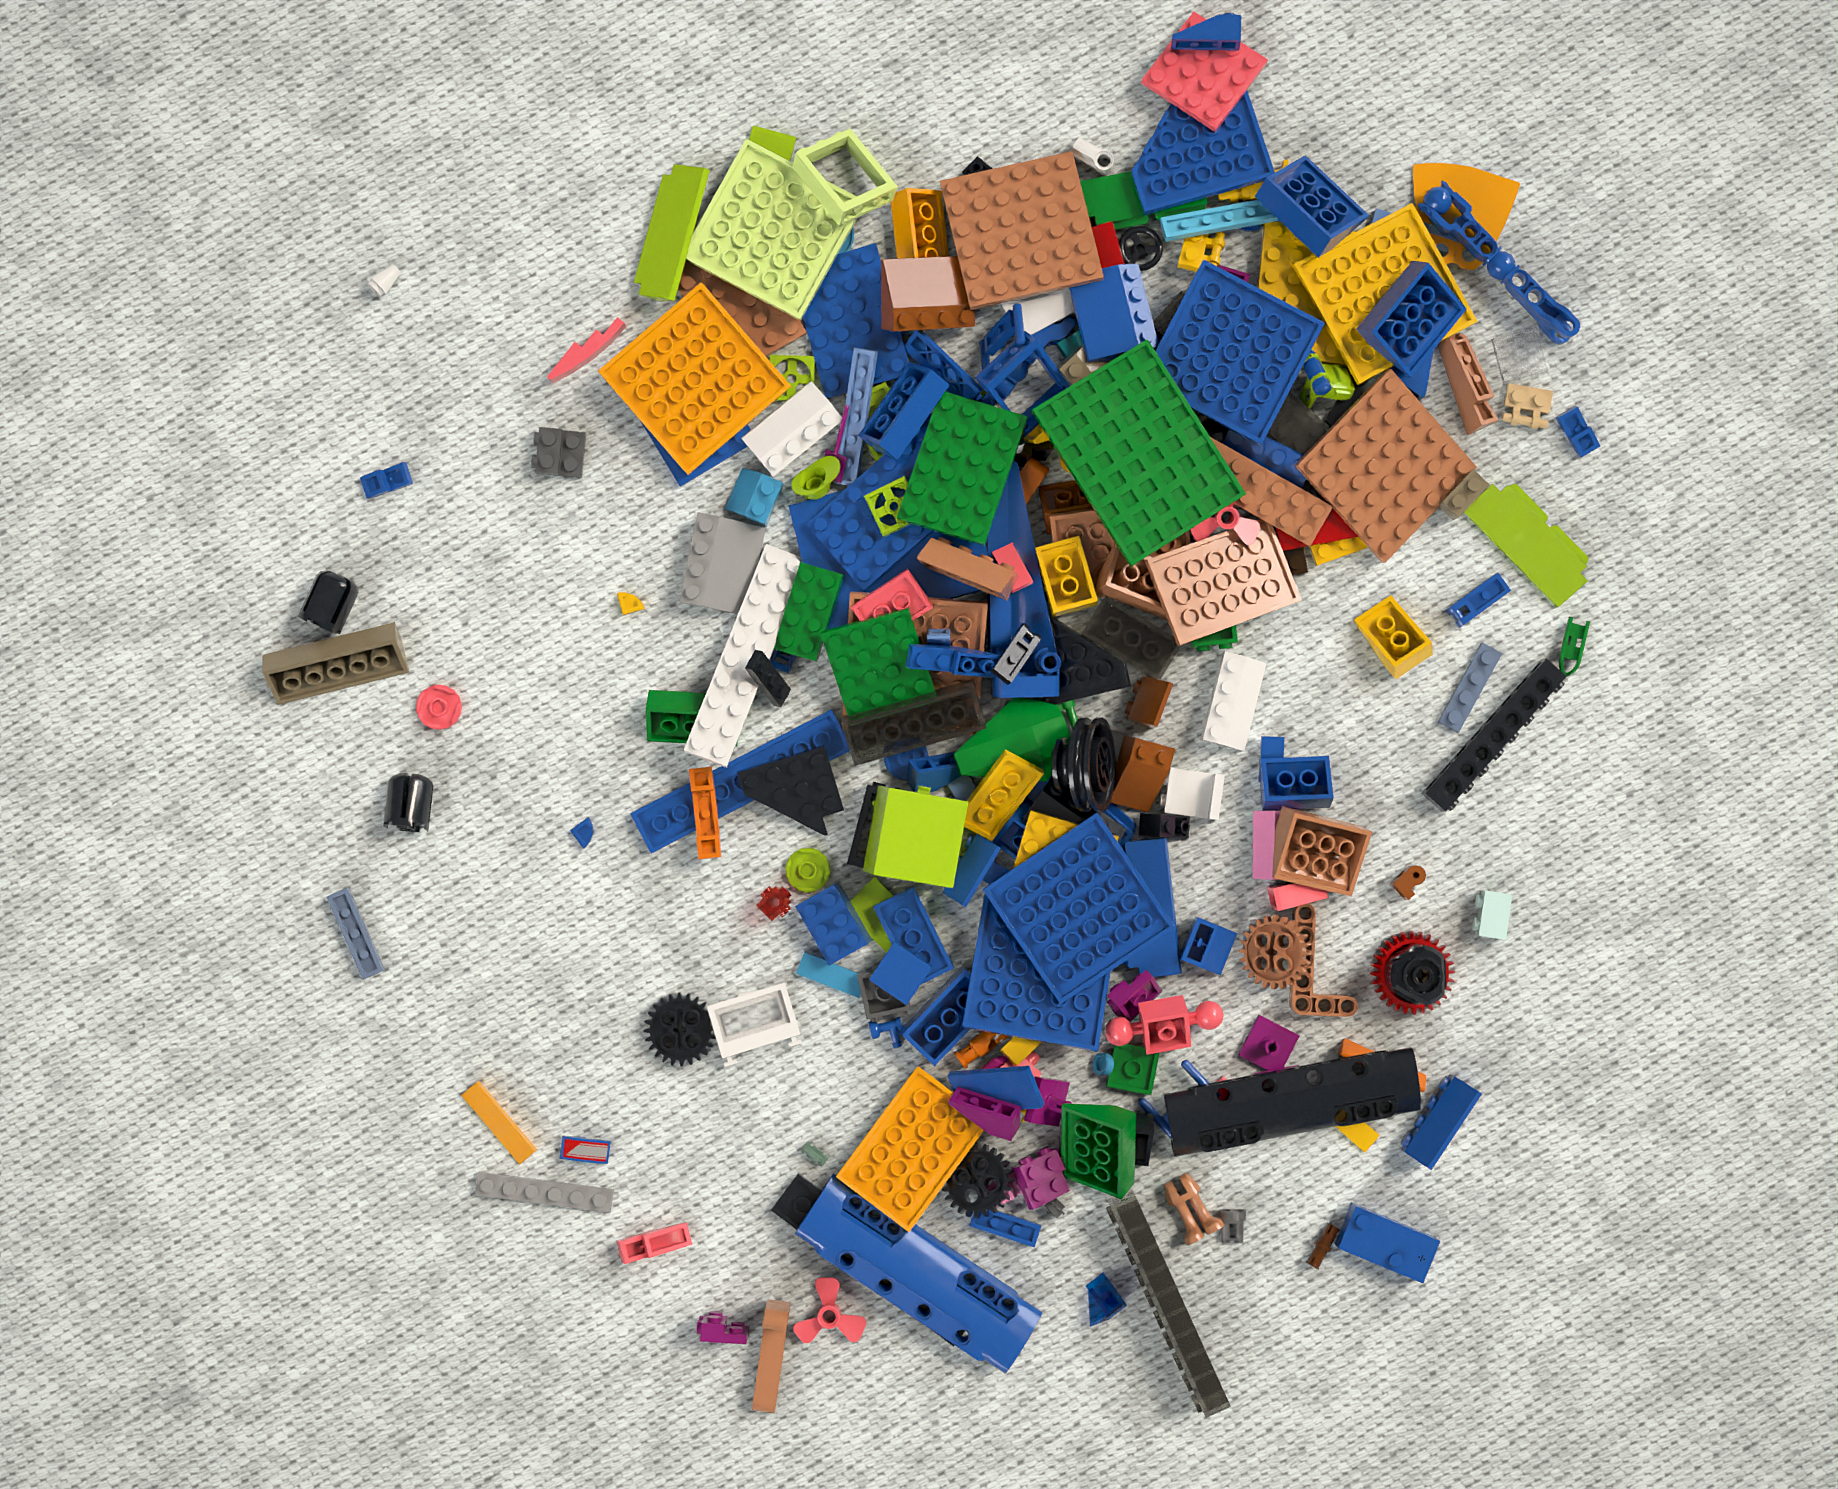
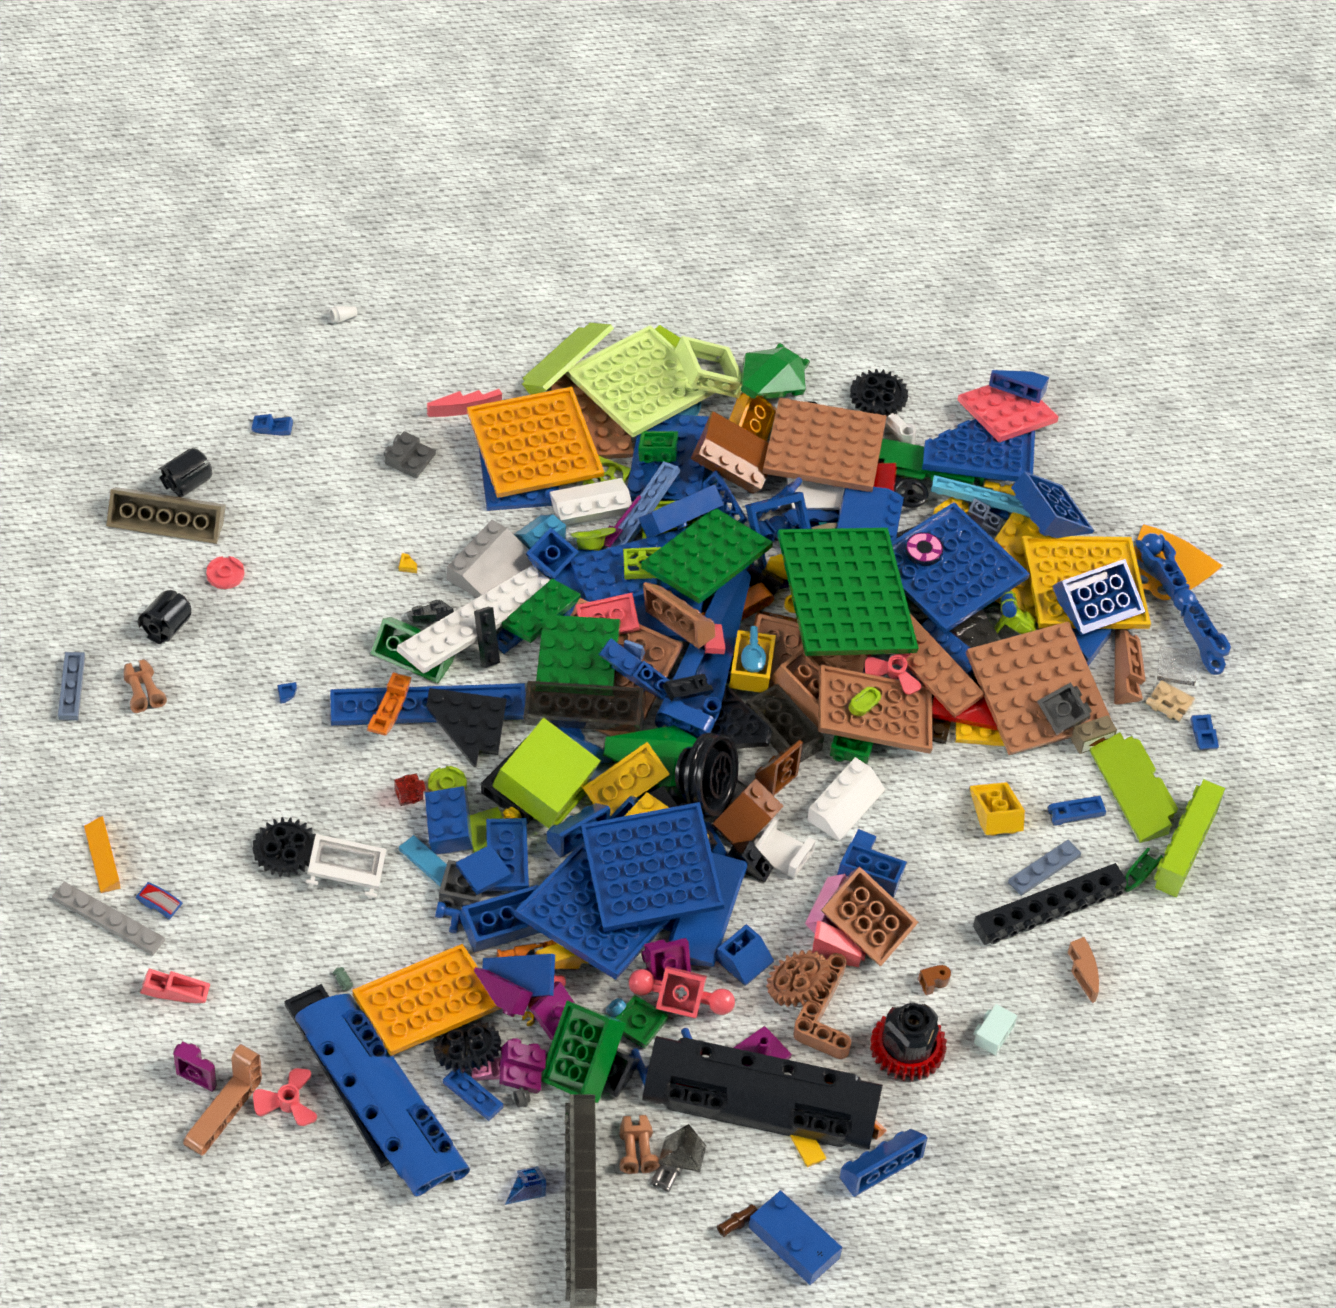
camera: 20 degrees right, 35 degrees down
none -> nougat piece [124,659,167,713]
none -> black plate [407,600,454,623]
none -> yellow plate [503,807,522,819]
none -> blue slope [526,527,579,579]
none -> green plate [638,431,678,463]
none -> clear smoke slope [658,1124,707,1172]
none -> green windscreen [740,343,810,399]
none -> dark azure piece [741,626,766,673]
none -> lime tile [849,687,881,716]
none -> black gear [850,369,908,417]
none -> tile [905,532,943,566]
none -> sand blue slope [967,498,1004,536]
none -> dark grey plate [1037,682,1092,736]
none -> nougat slope [1067,937,1099,1003]
none -> lime brick [1154,779,1225,898]

